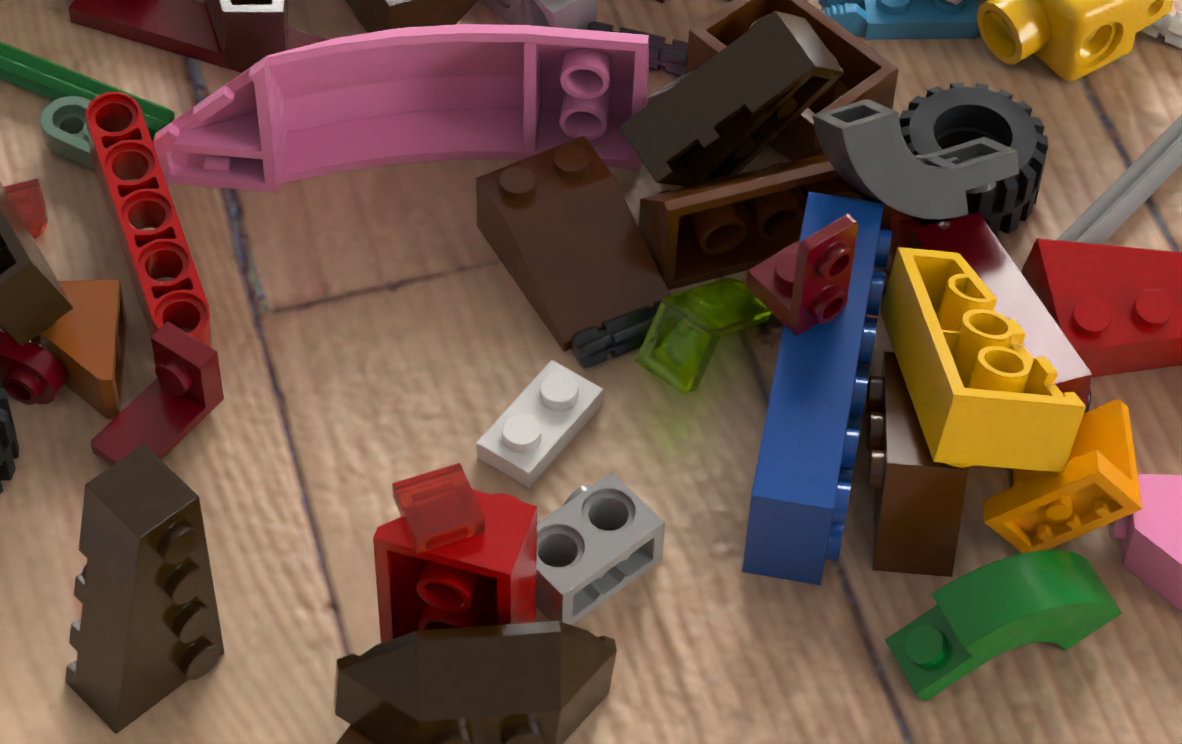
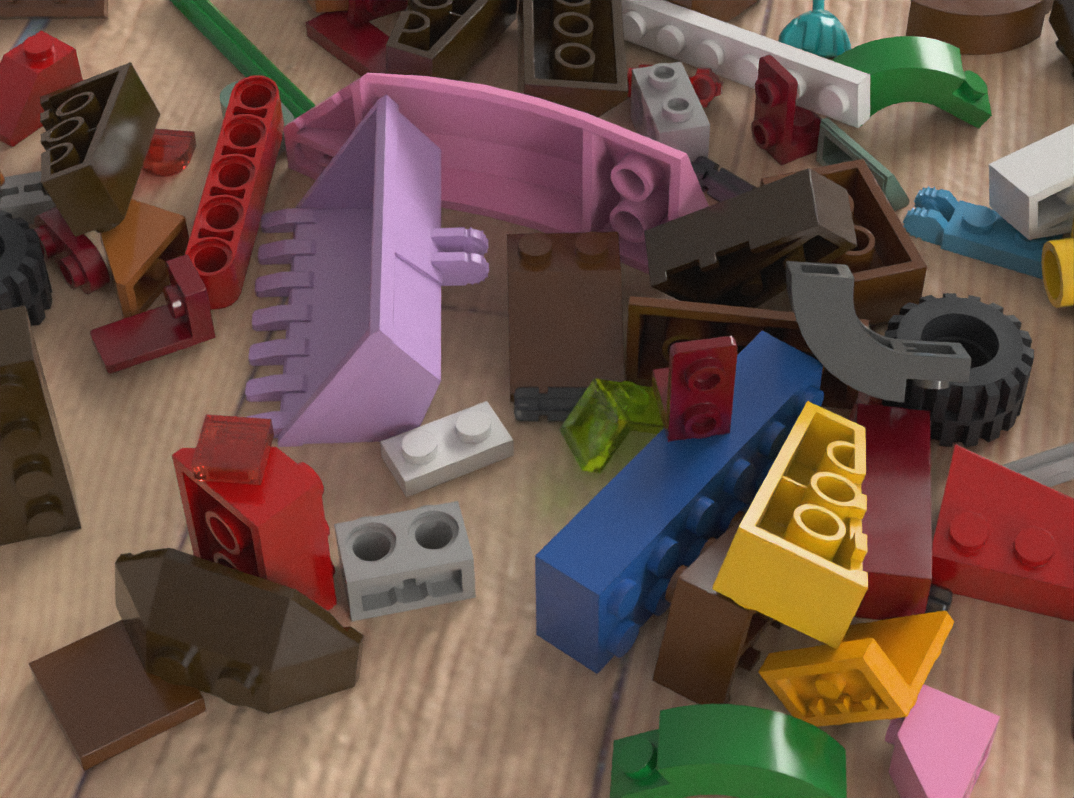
camera: 30 degrees right, 5 degrees down
none -> lavender piece [242,94,489,447]

